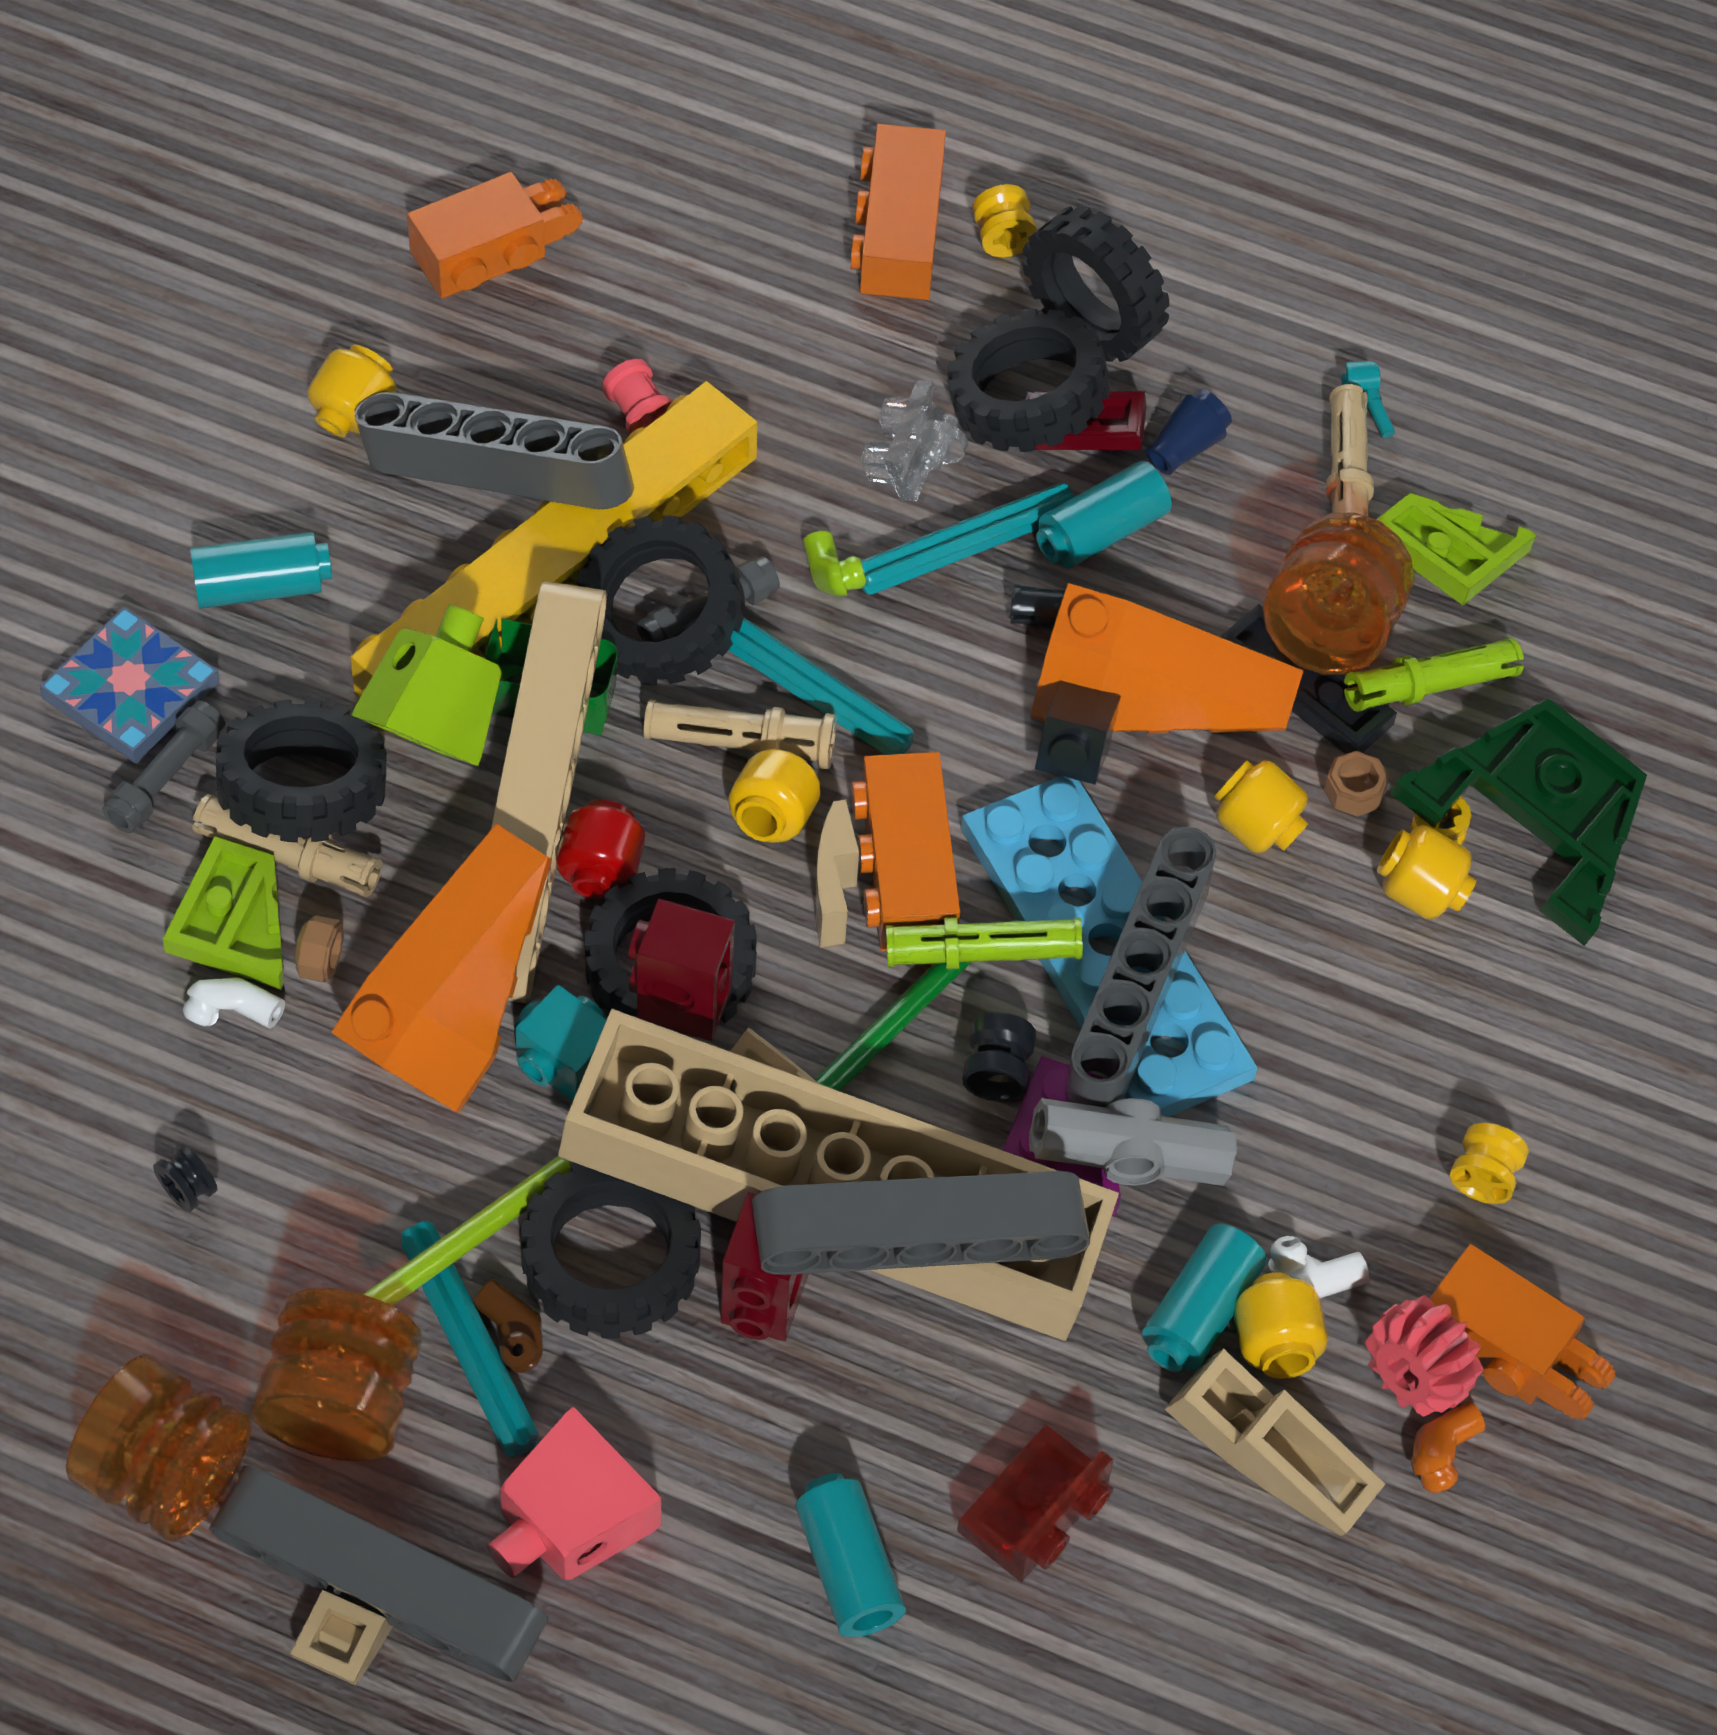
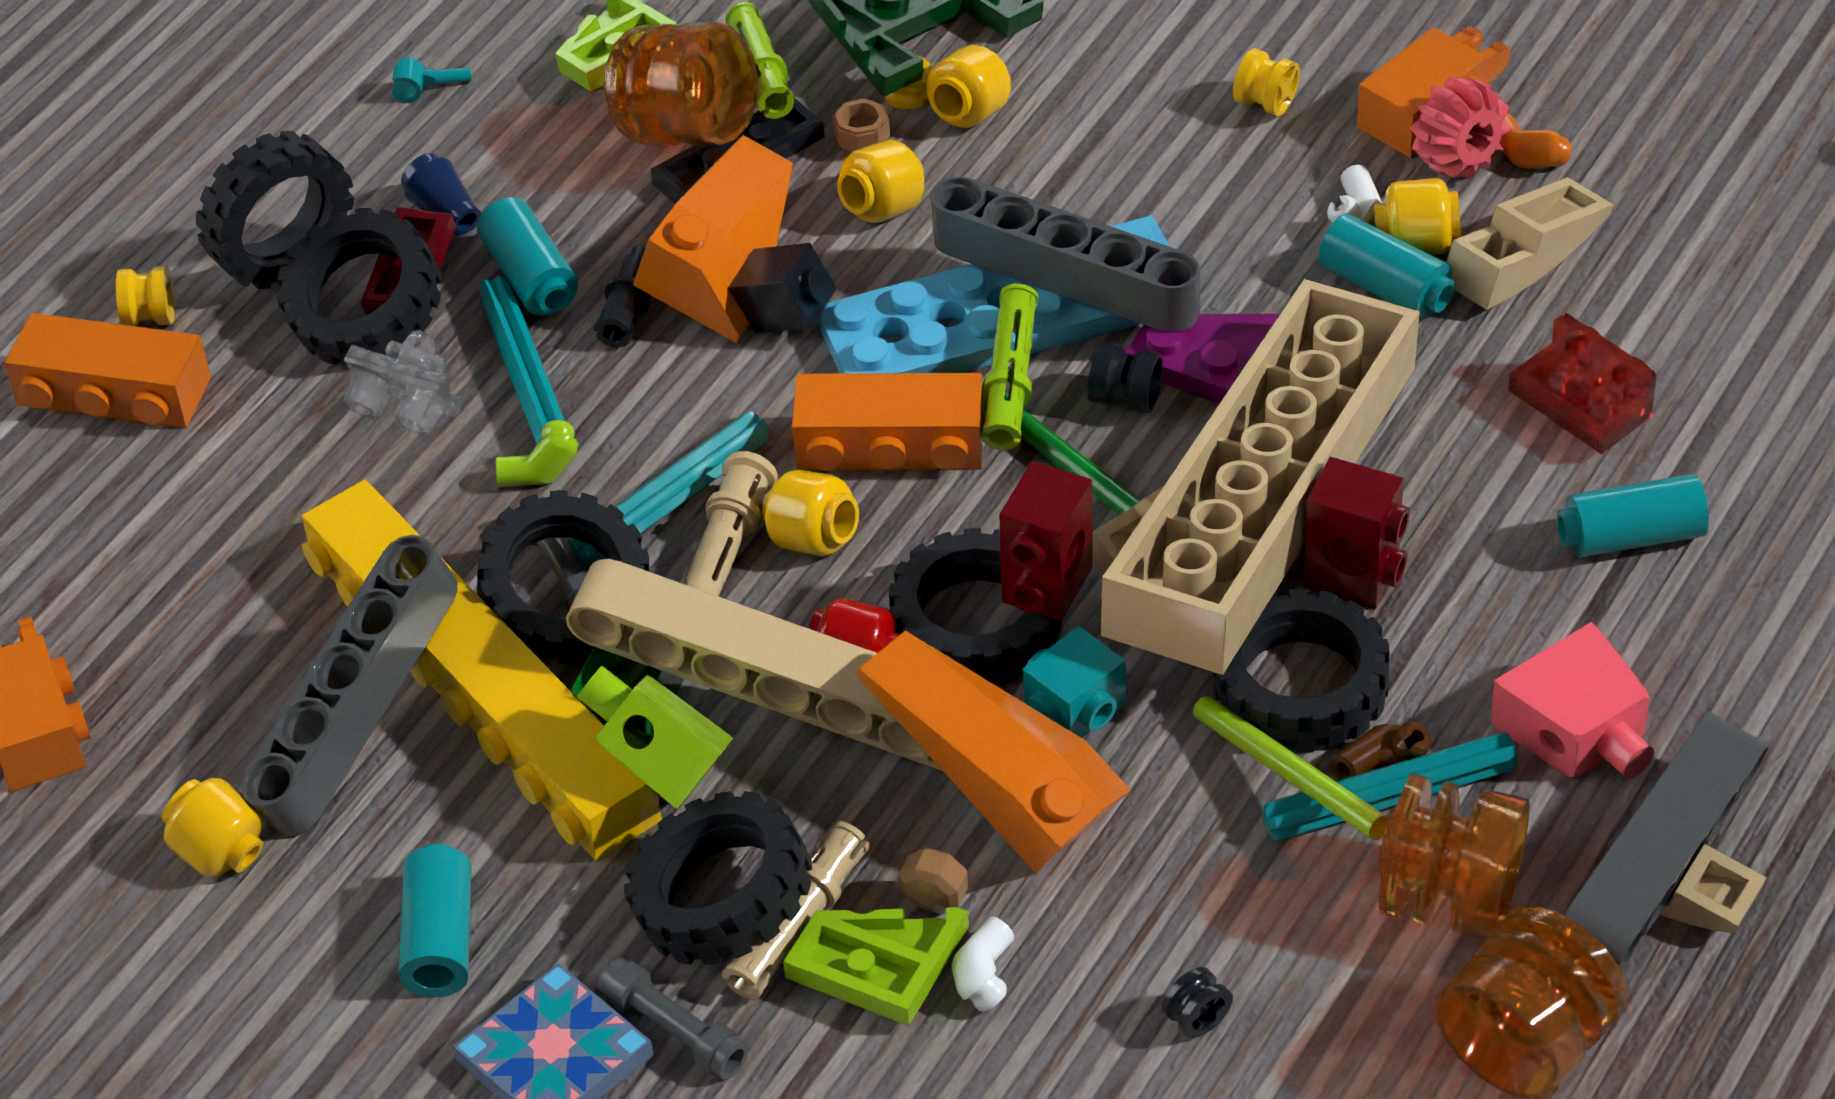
camera: 75 degrees left, 10 degrees down
coral bush [601,359,672,434] -> none
dark grey beam [752,1171,1090,1275] -> none
tan slope [815,800,859,948] -> none
light grey piece [1029,1098,1237,1186] -> none
tan pin [1326,384,1374,547] -> none

